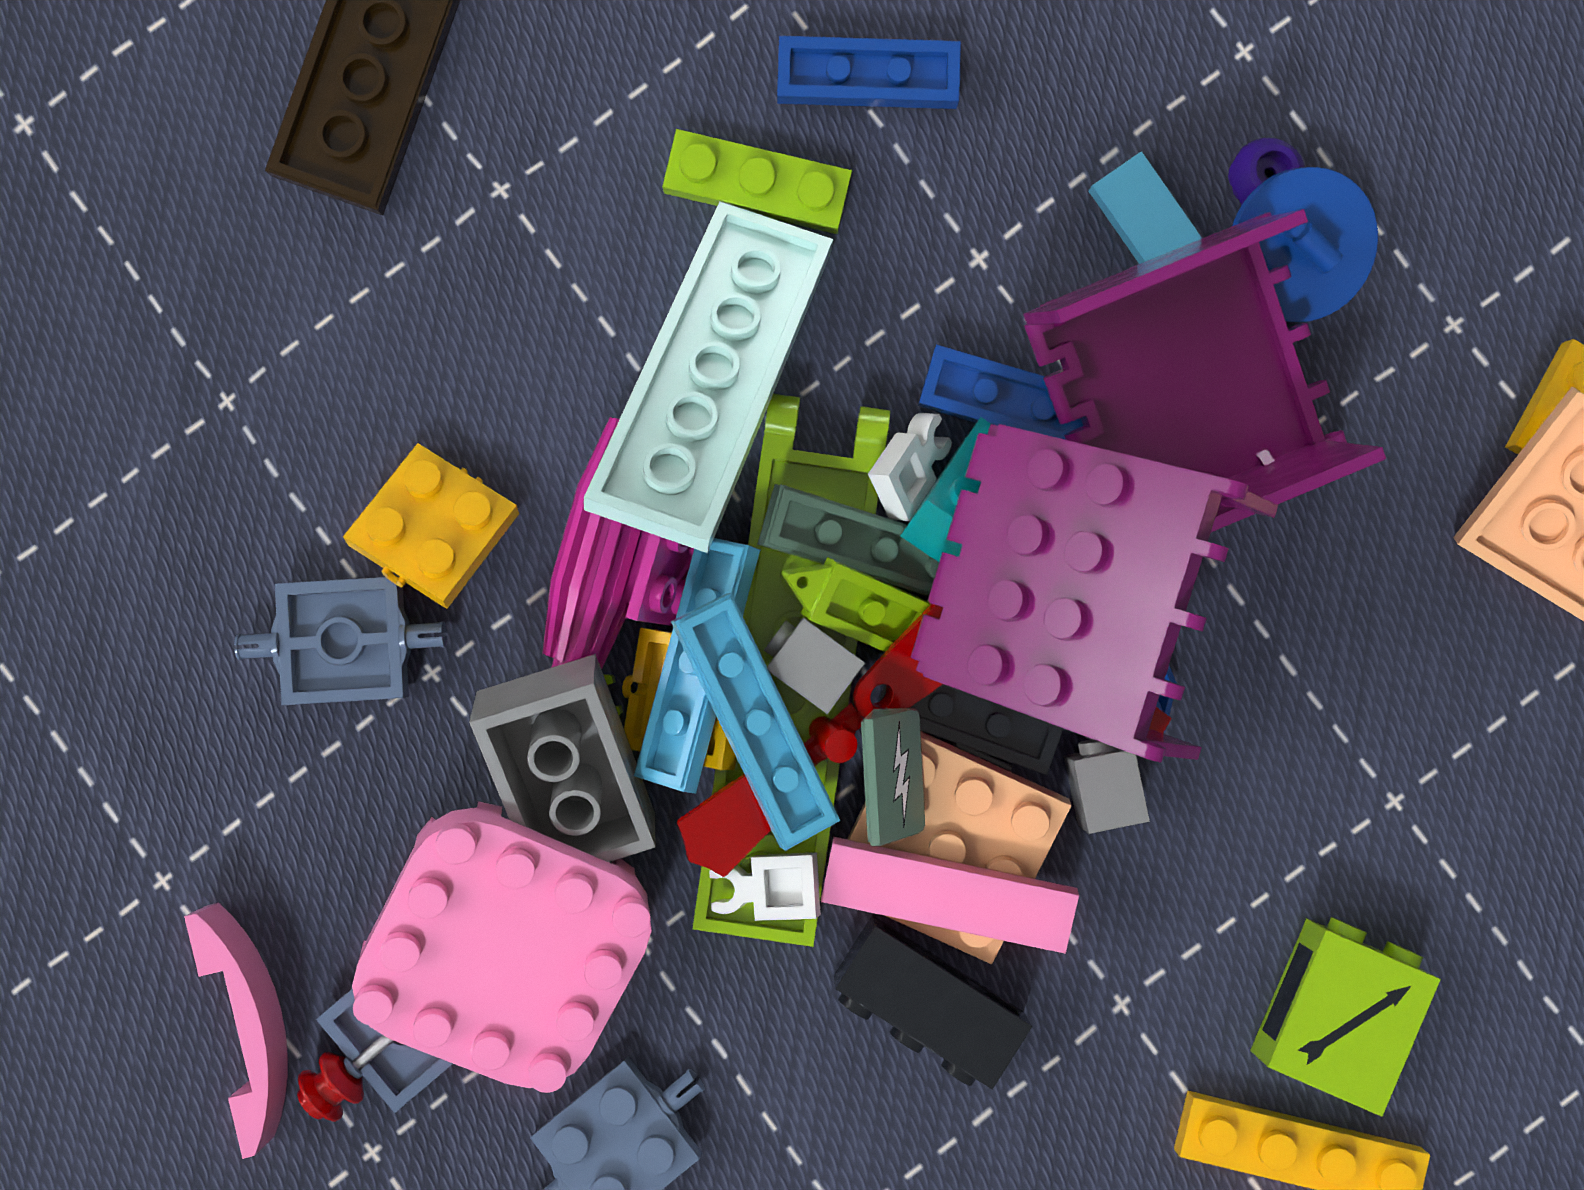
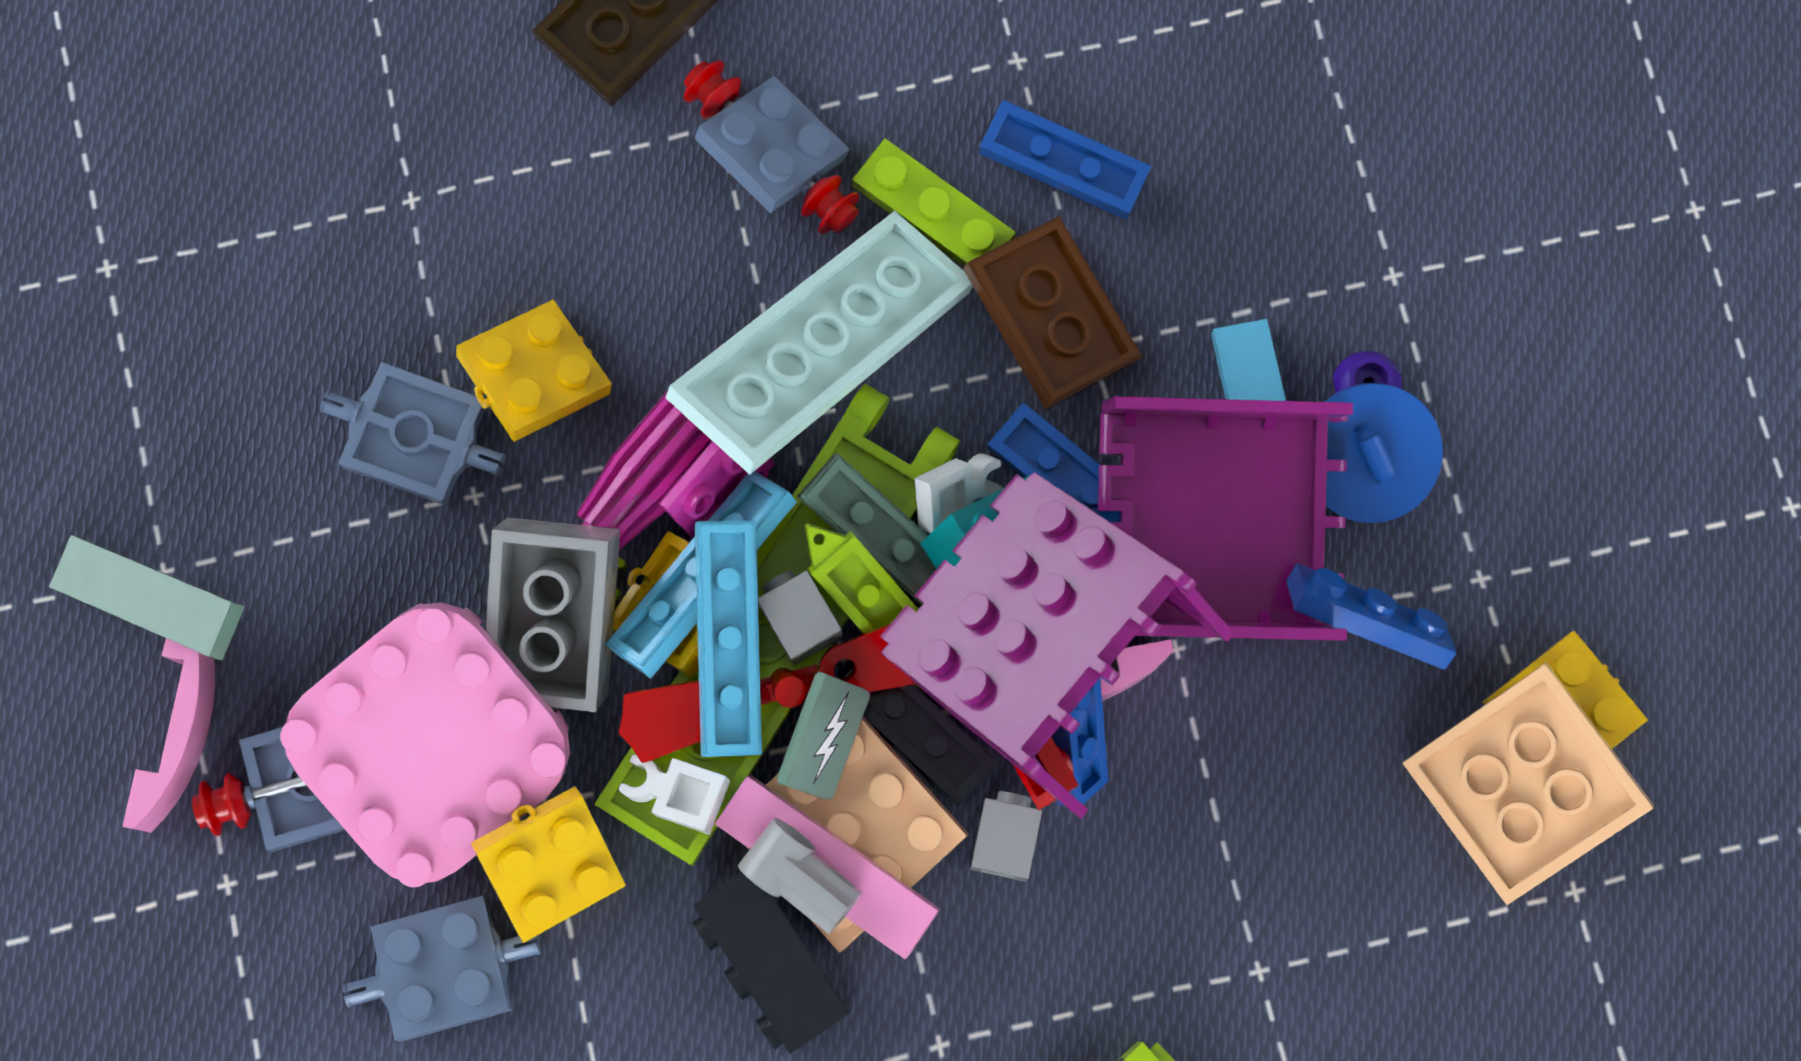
camera: 20 degrees right, 10 degrees down
none -> tile [49,535,245,661]
none -> yellow plate [471,786,626,943]
none -> sand blue plate [683,60,859,234]
none -> light grey piece [738,818,863,934]
none -> reddish brown tile [963,216,1143,411]
none -> blue plate [1286,563,1457,670]

